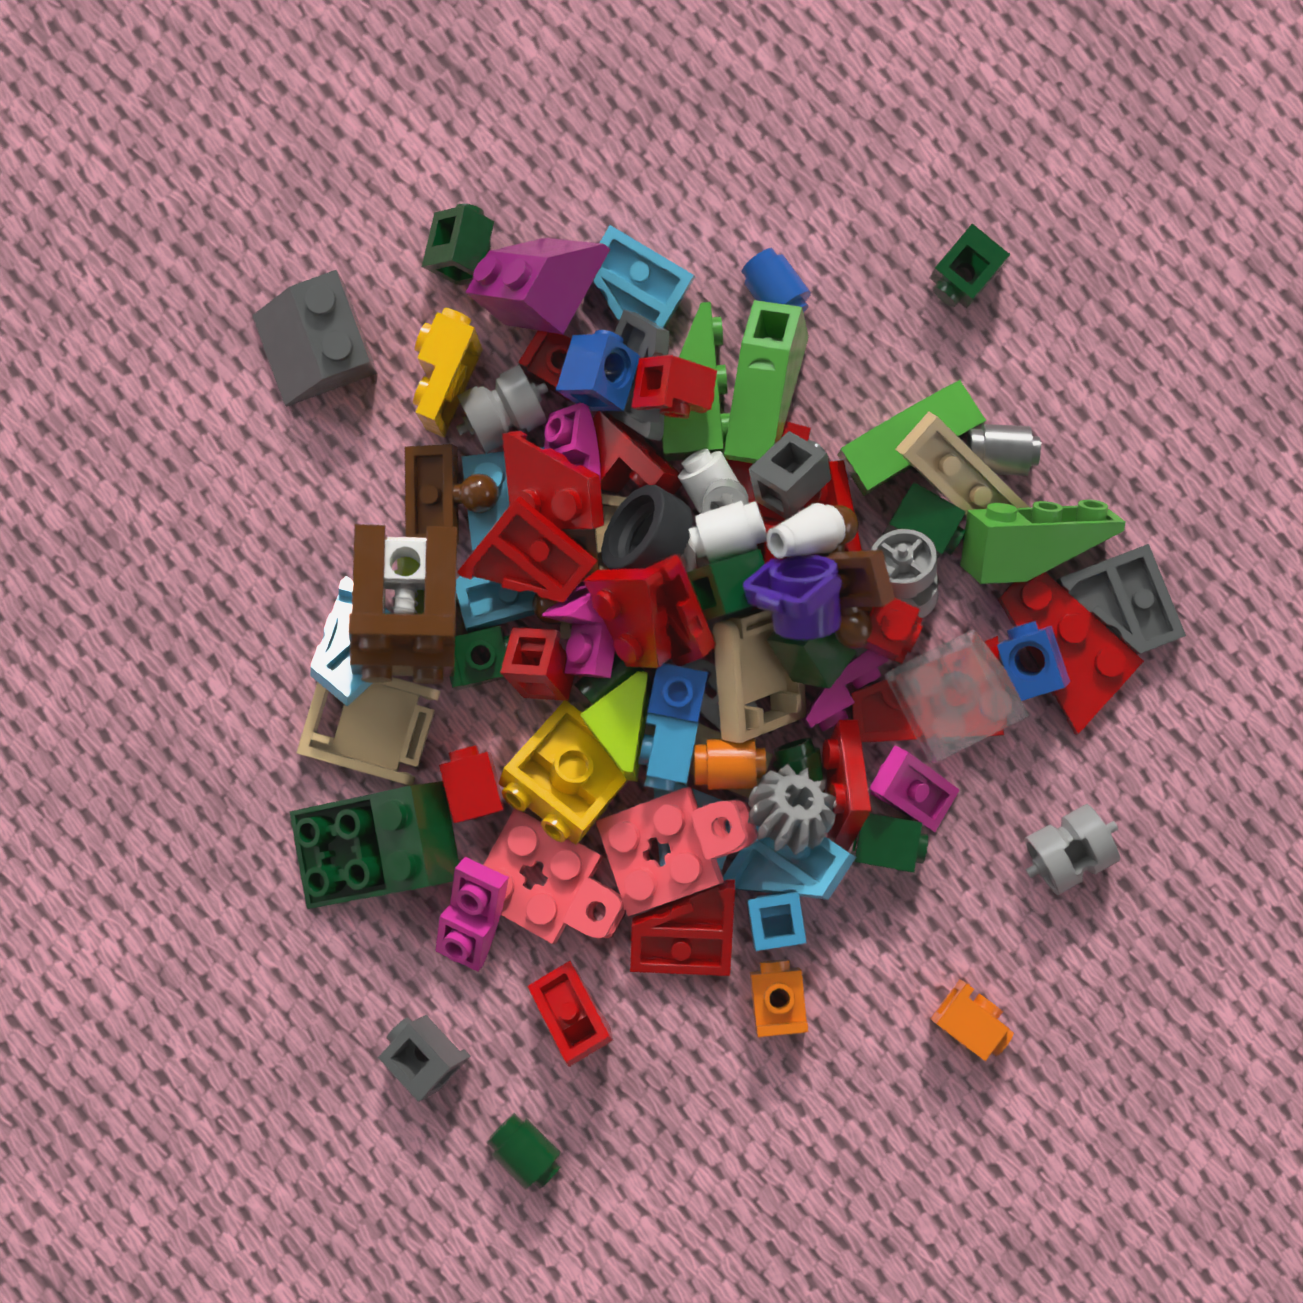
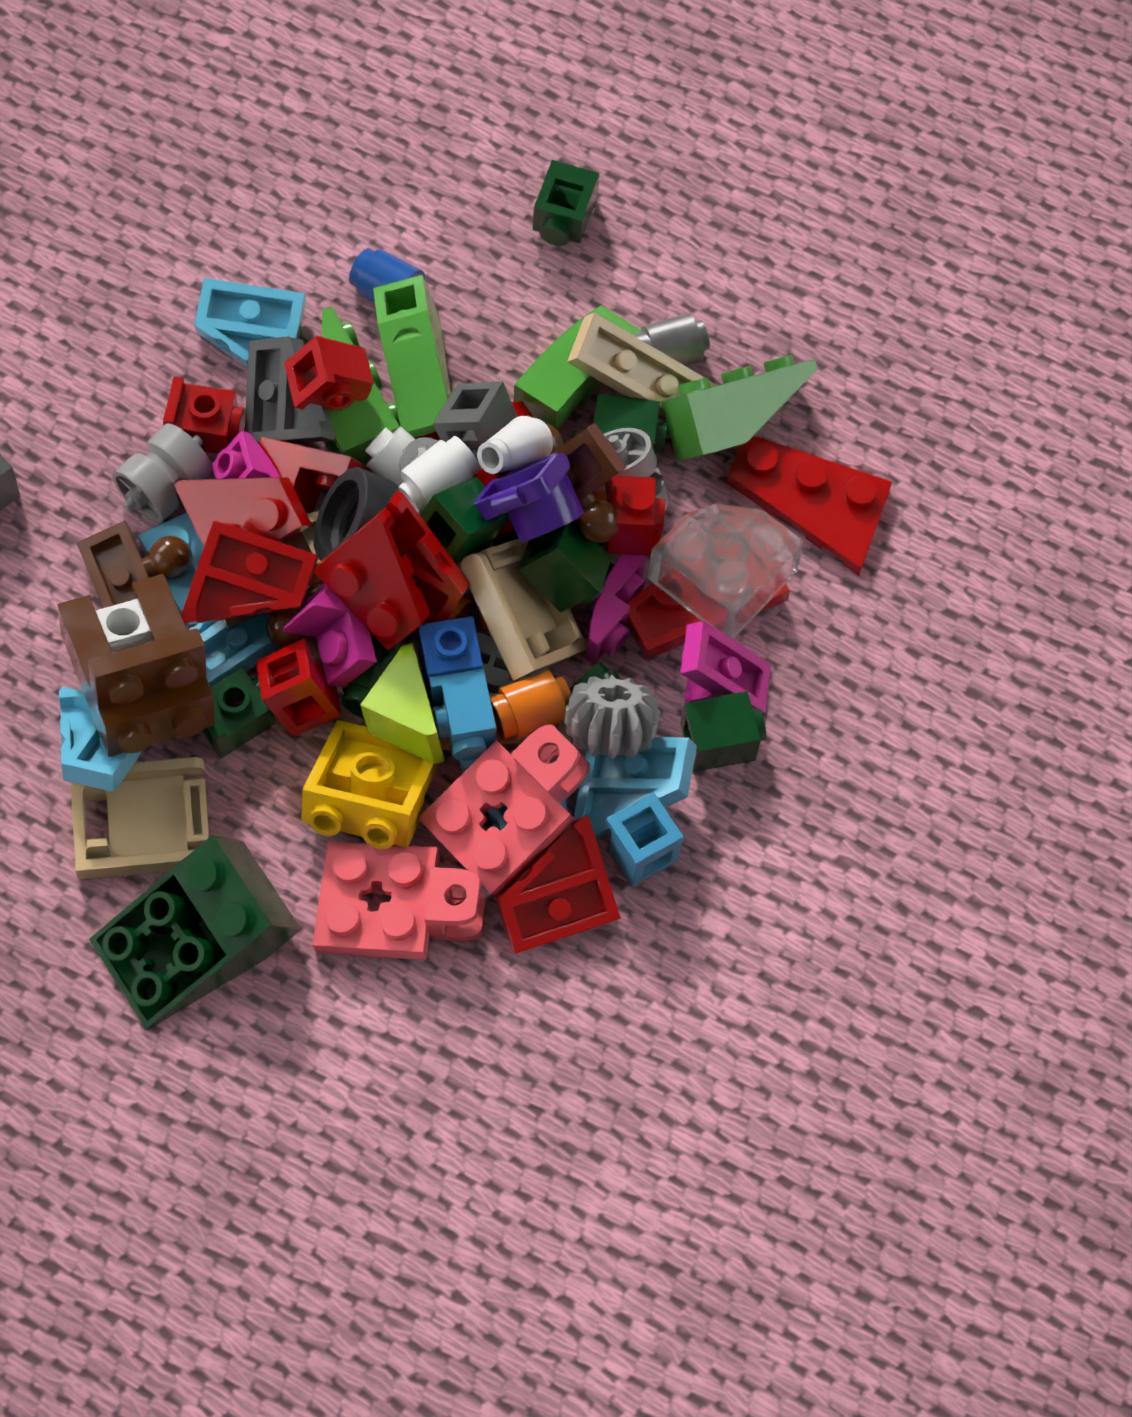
camera: 30 degrees left, 20 degrees down
dark grey brick [378,1015,471,1102] -> none
yellow plate [413,308,483,438] -> none
dark green brick [421,203,494,286] -> none
dark pink slope [435,857,509,972] -> none
red brick [439,745,506,823] -> none
magenta slope [465,238,611,334] -> none
dark green brick [486,1113,561,1190] -> none
red slope [527,960,613,1067] -> none
blue brick [556,330,640,411] -> none
orange brick [750,959,809,1037] -> none
red wing [822,720,871,851] -> none
orange brick [930,979,1014,1061] -> none
blue brick [997,621,1070,703] -> none
light grey wheel [1024,804,1120,895] -> none
dark grey wing [1056,544,1186,655] -> none

